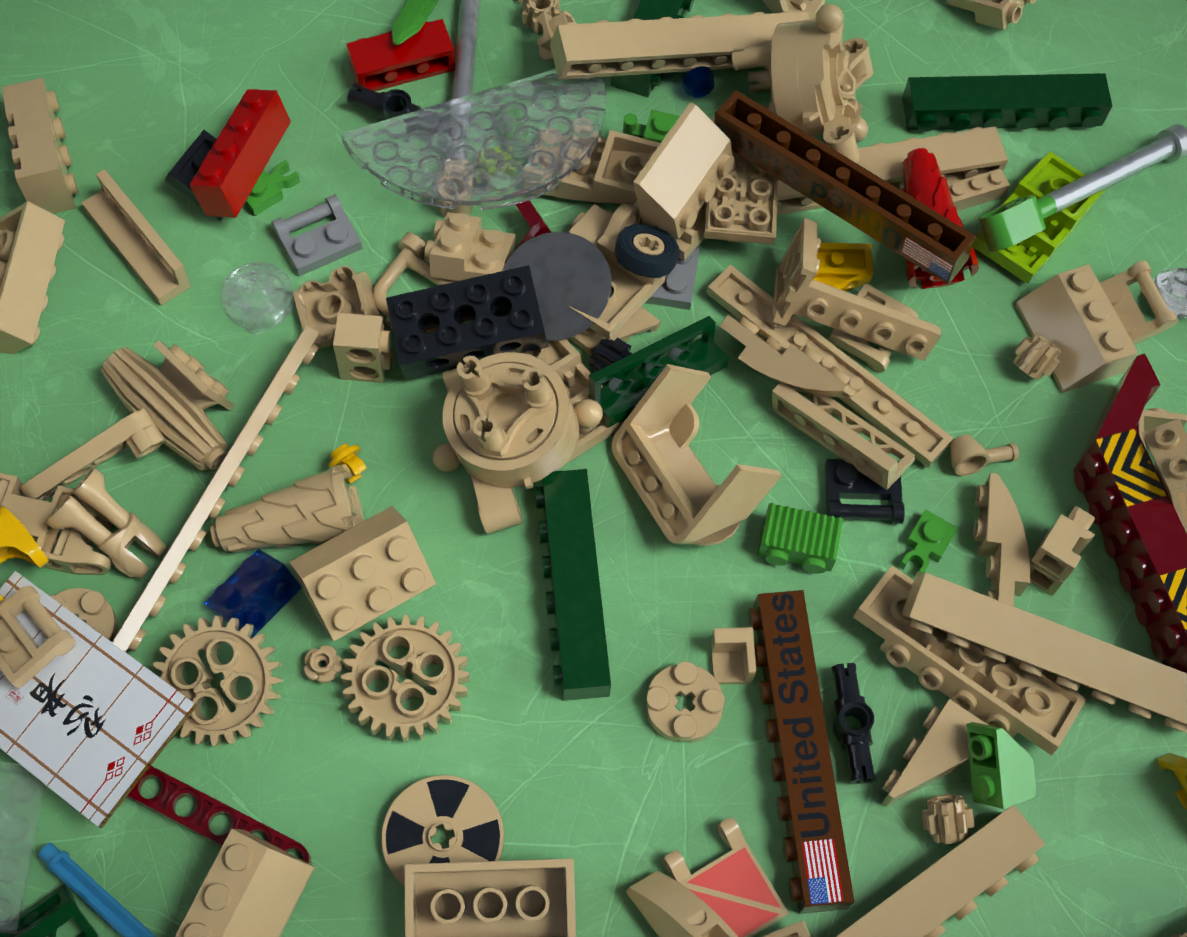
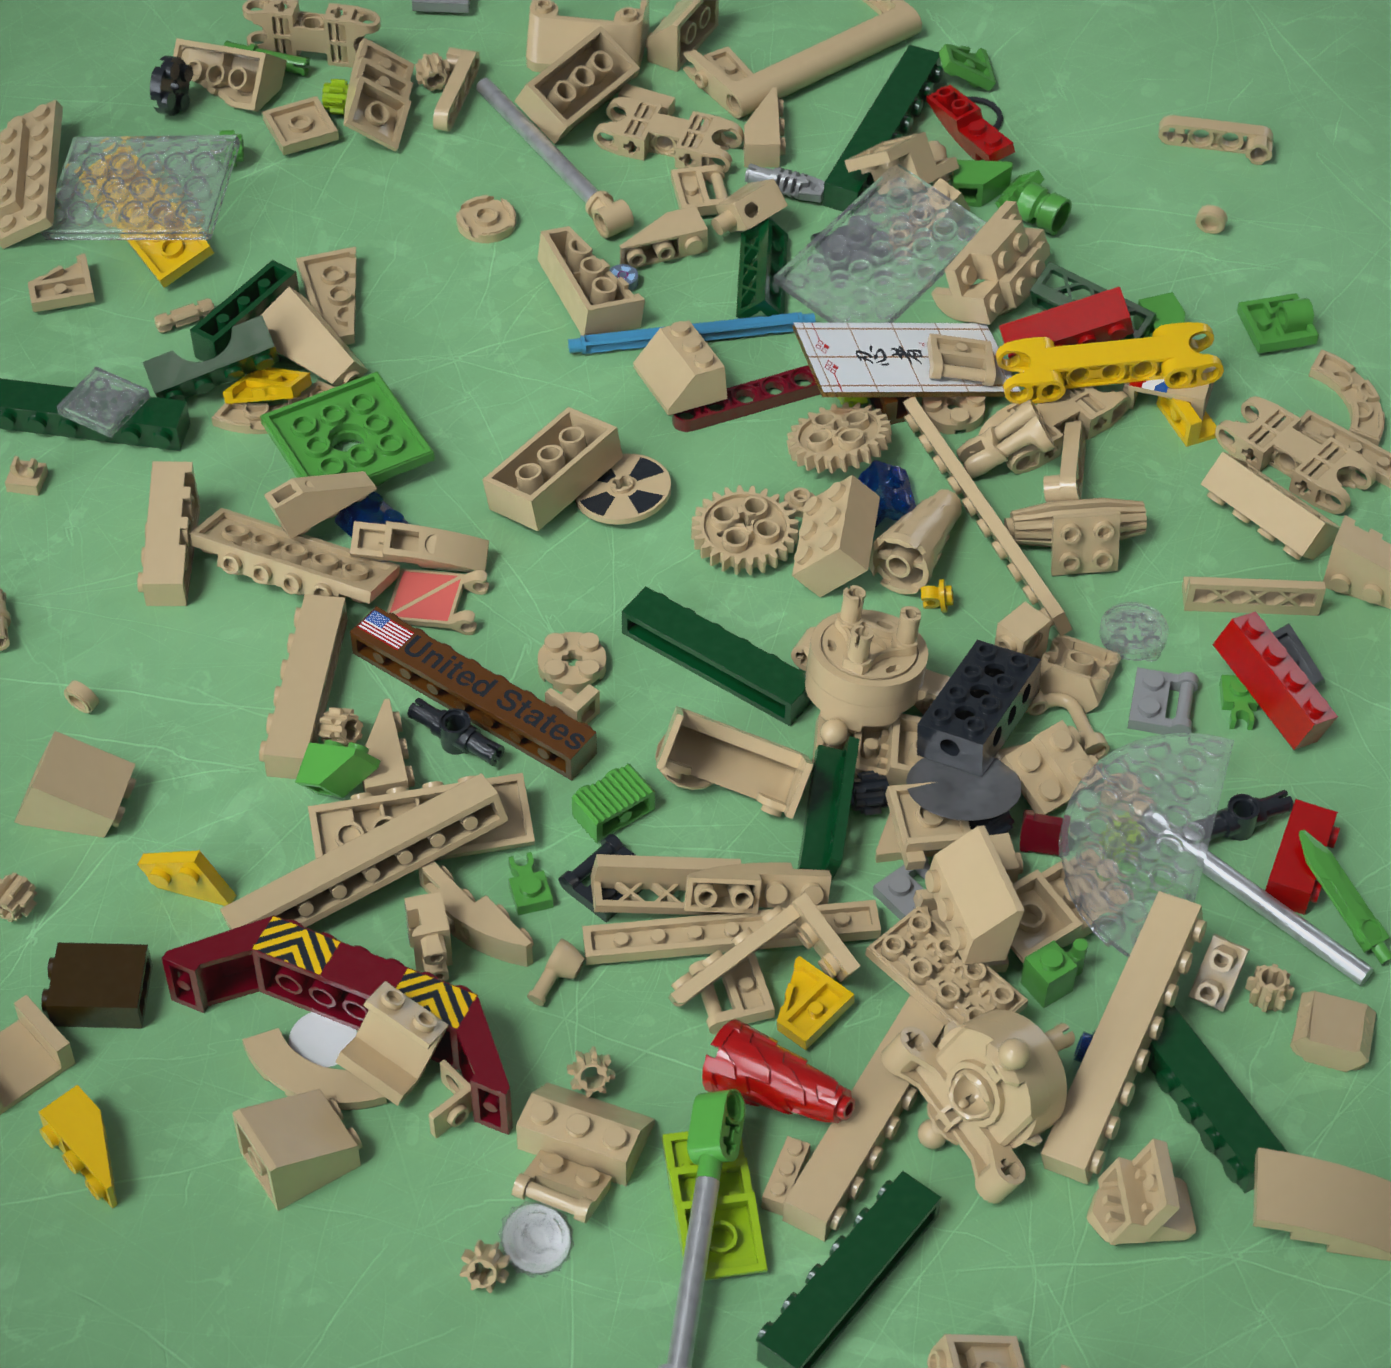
camera: 135 degrees right, 15 degrees down
black bush [614,224,679,278] -> none
reddish brown brick [714,90,976,285] -> none

